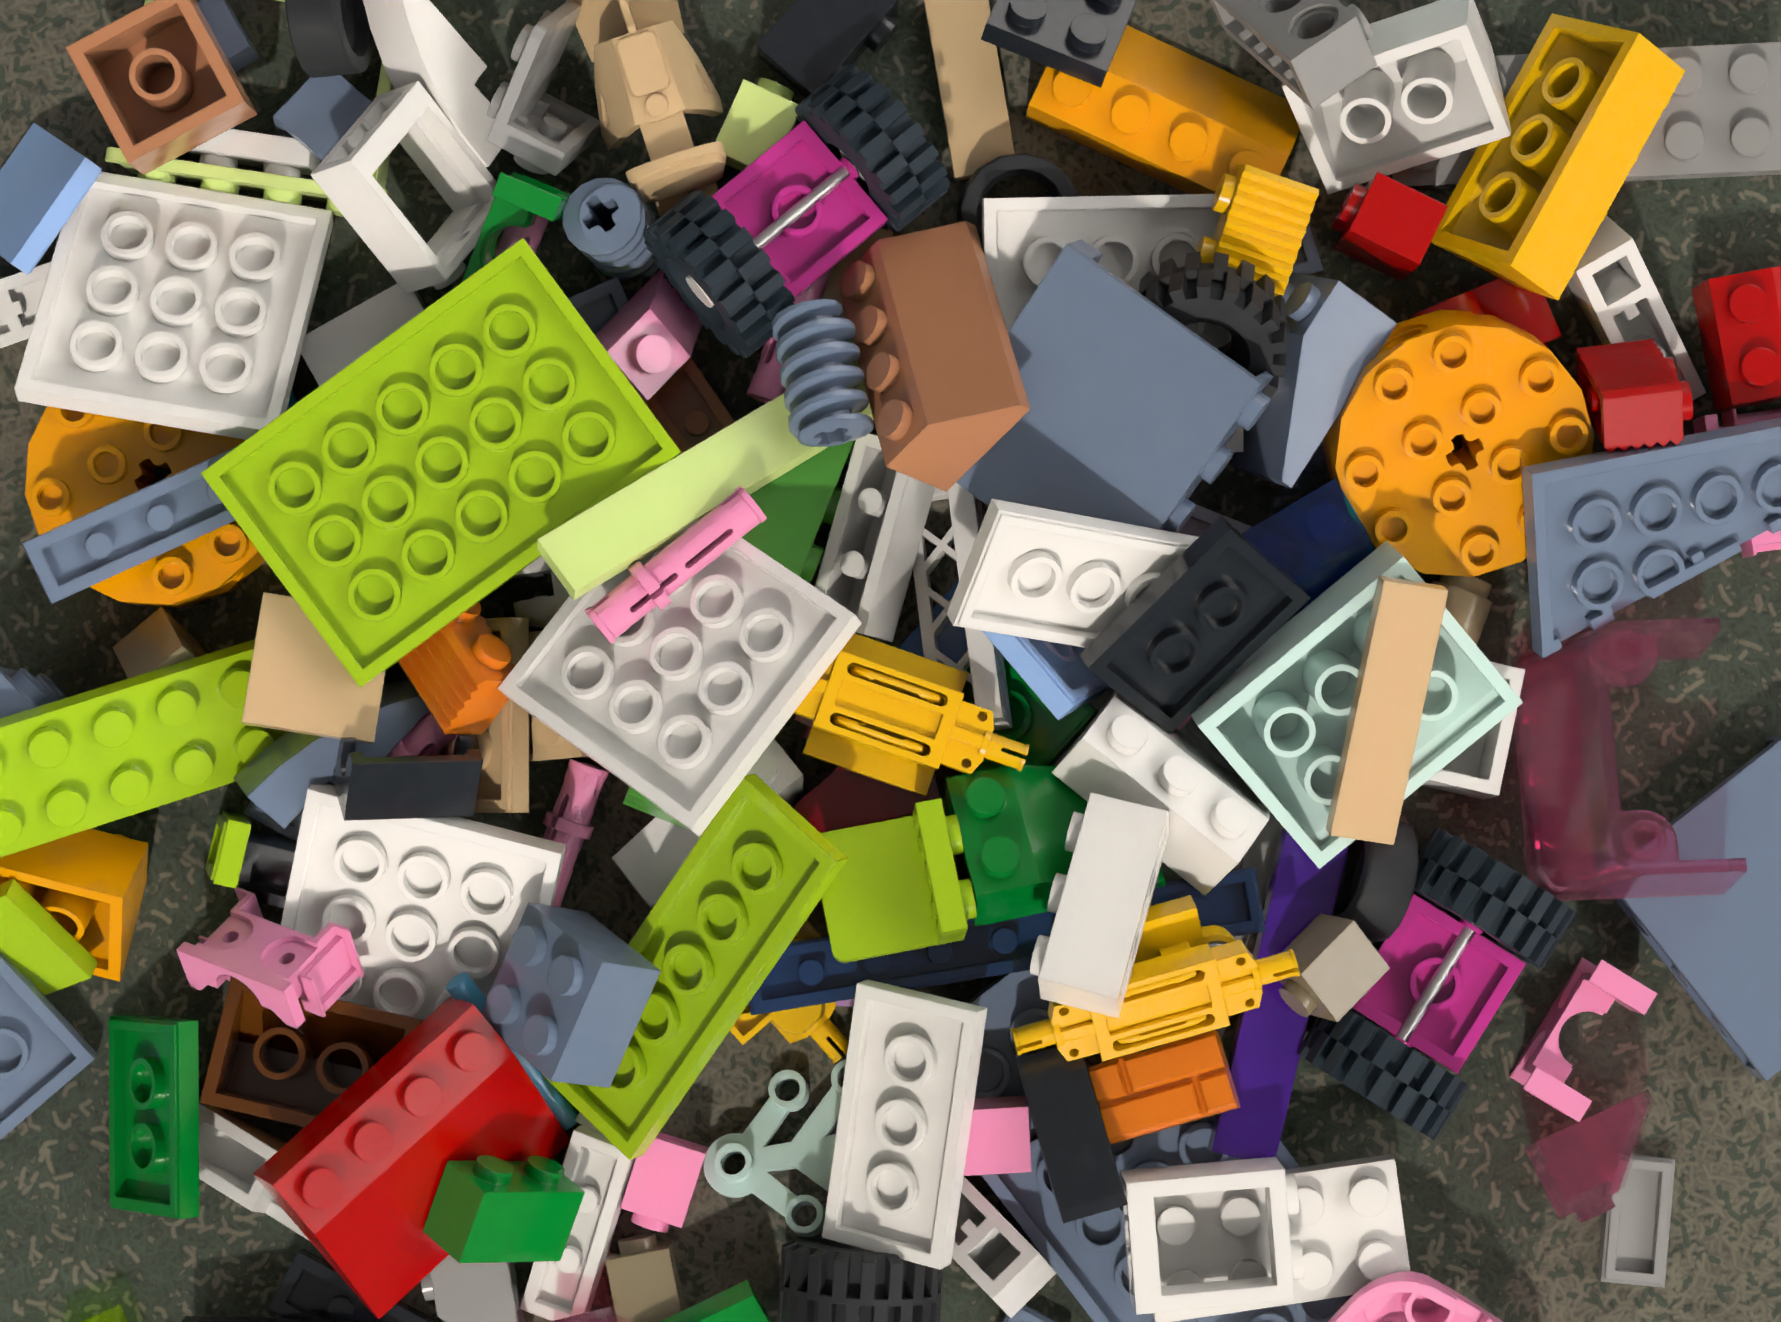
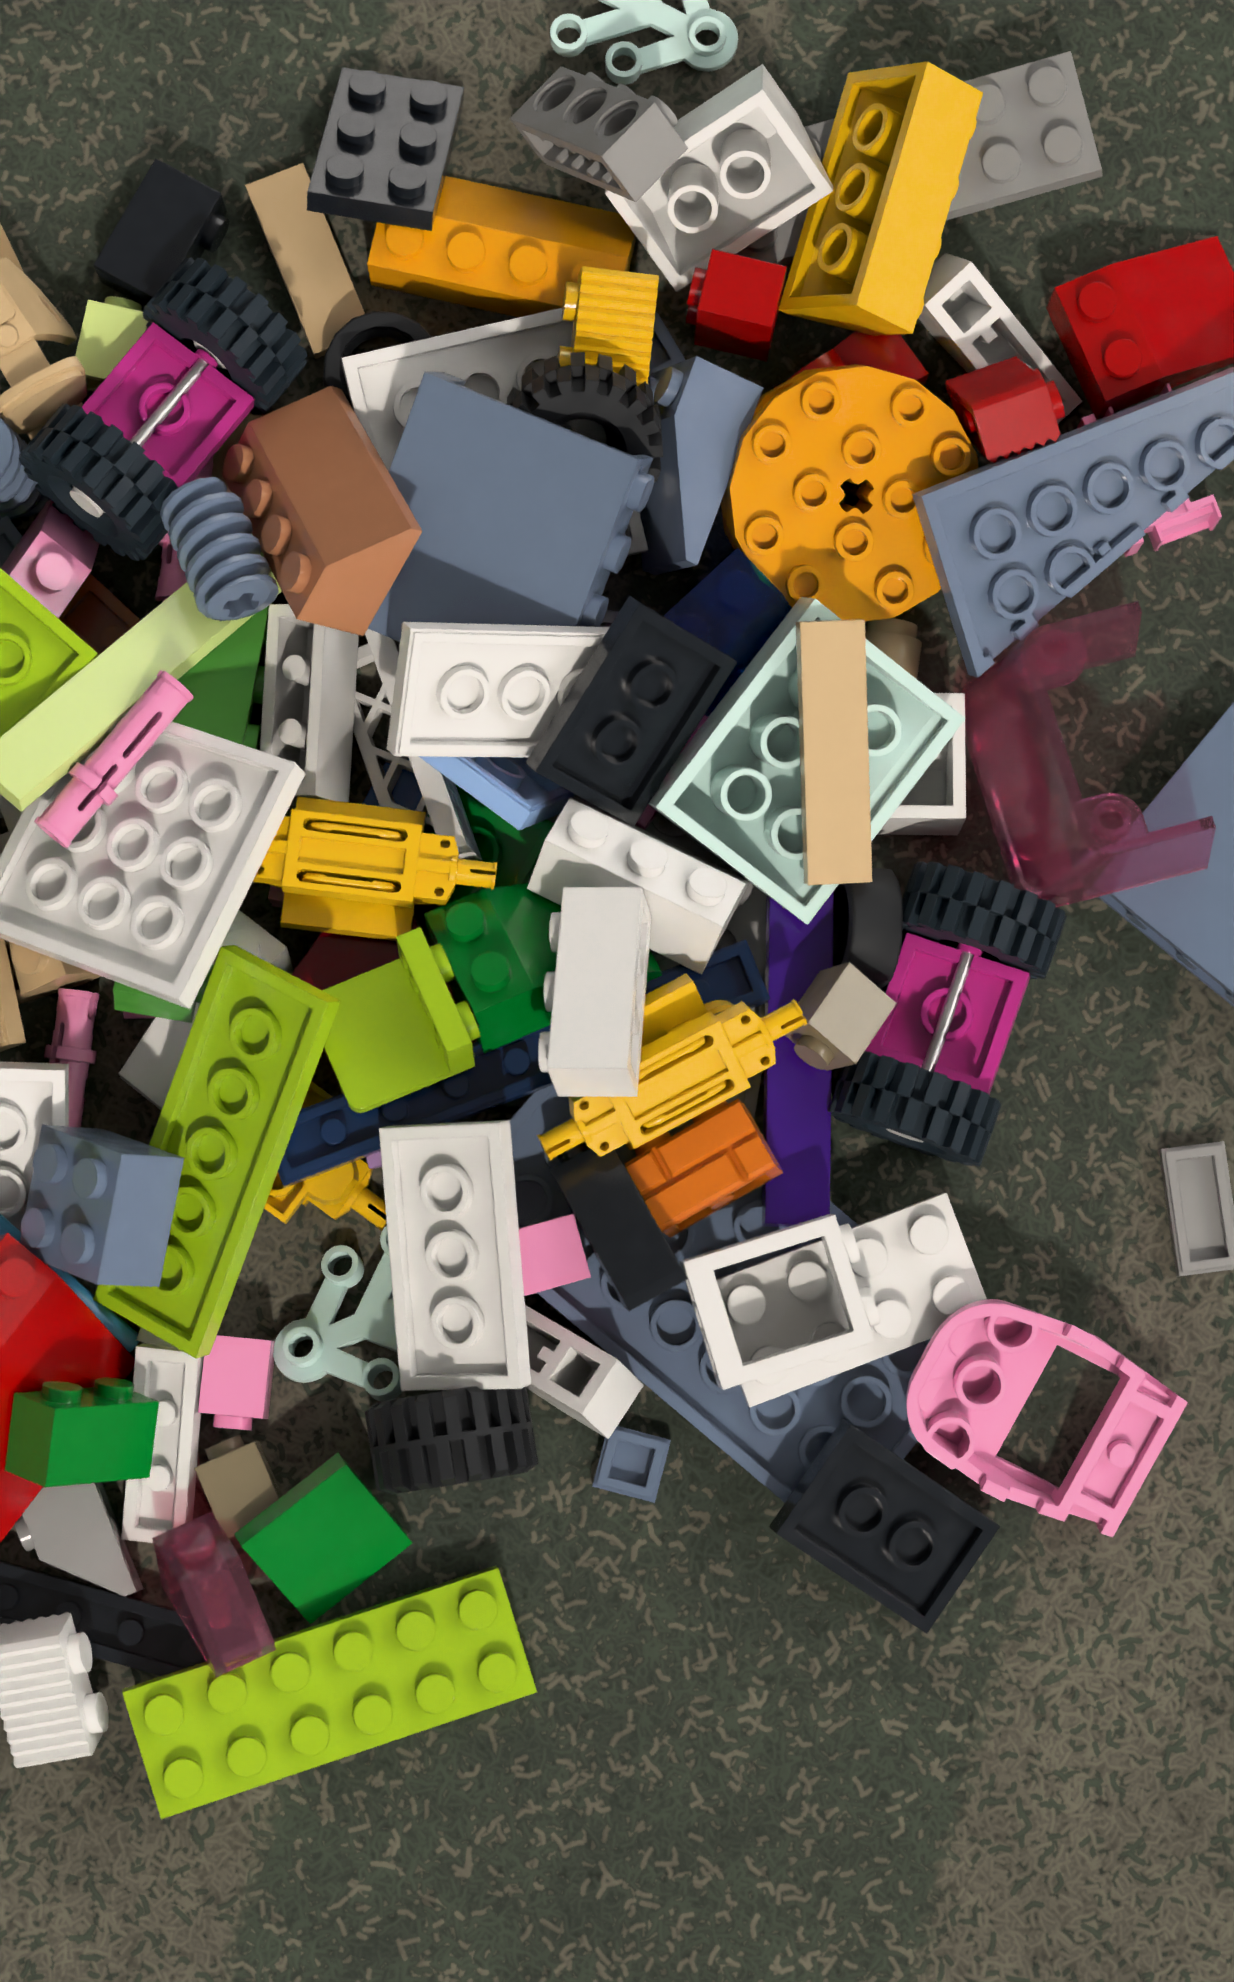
camera: 15 degrees left, 5 degrees down
bright pink piece [1509,957,1657,1122] -> none
clear pink slope [1525,1089,1654,1223] -> none

